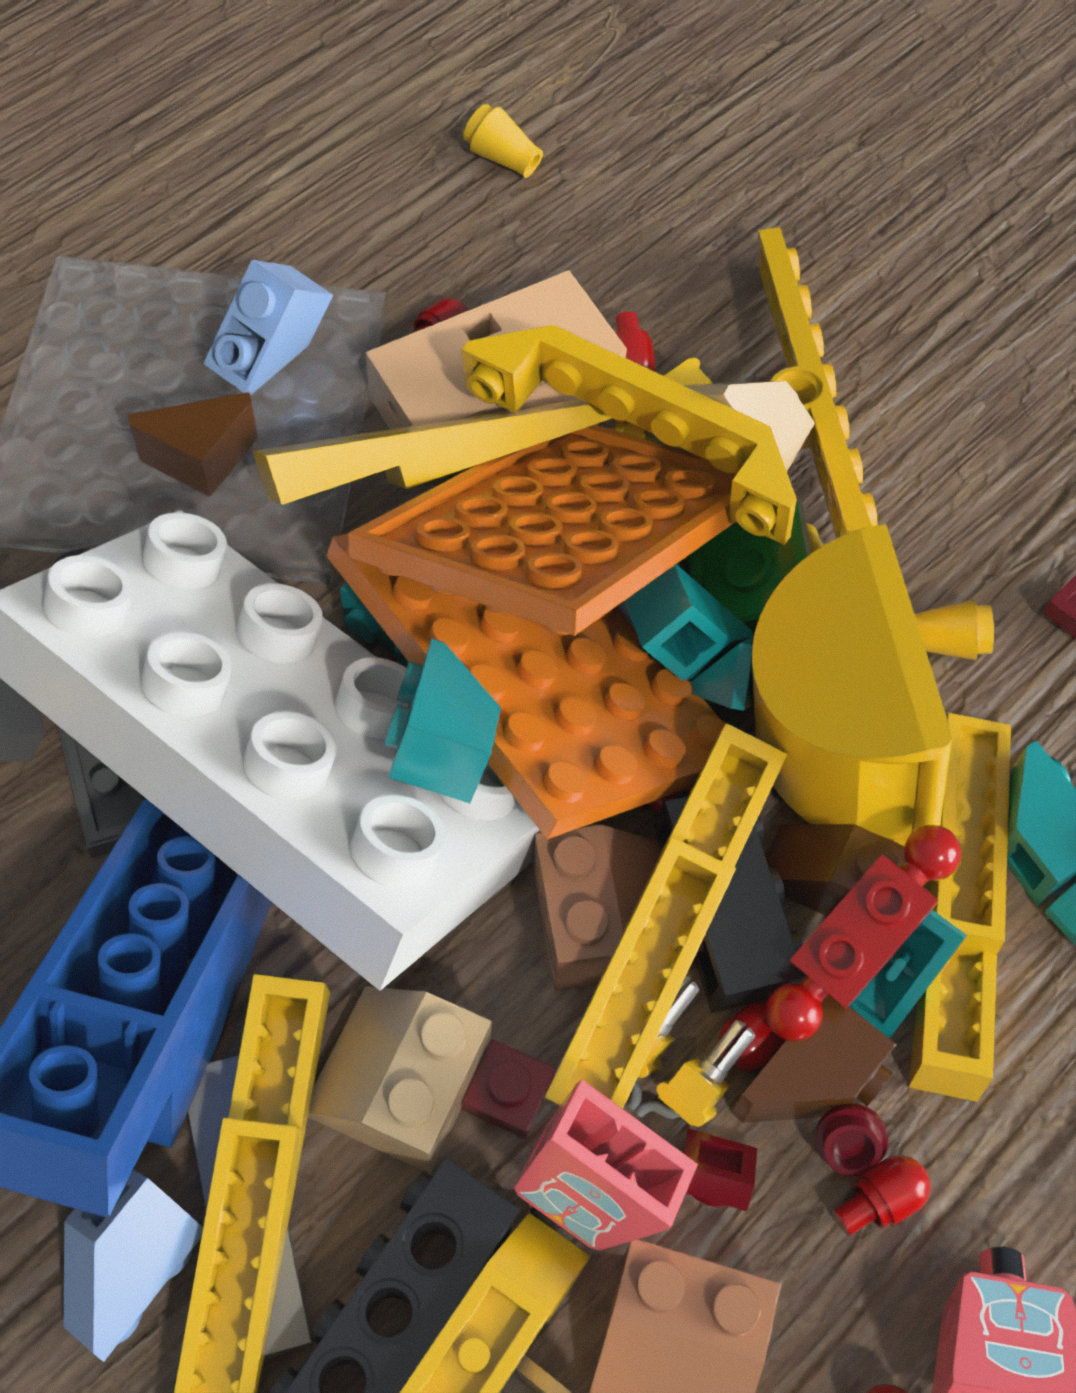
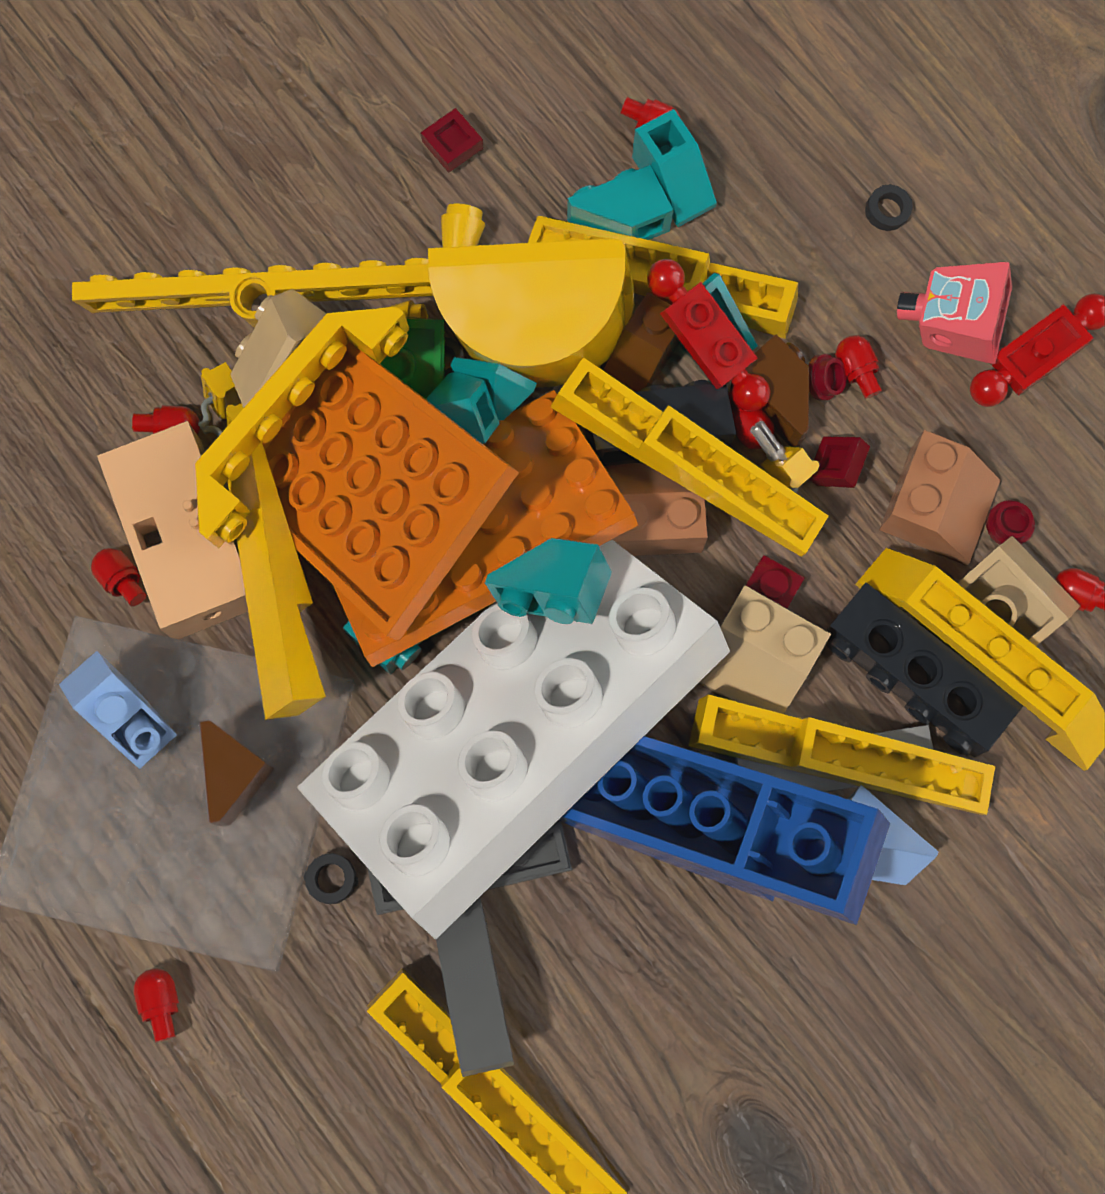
camera: 80 degrees left, 15 degrees up
coral torso [514,1079,698,1251] -> none

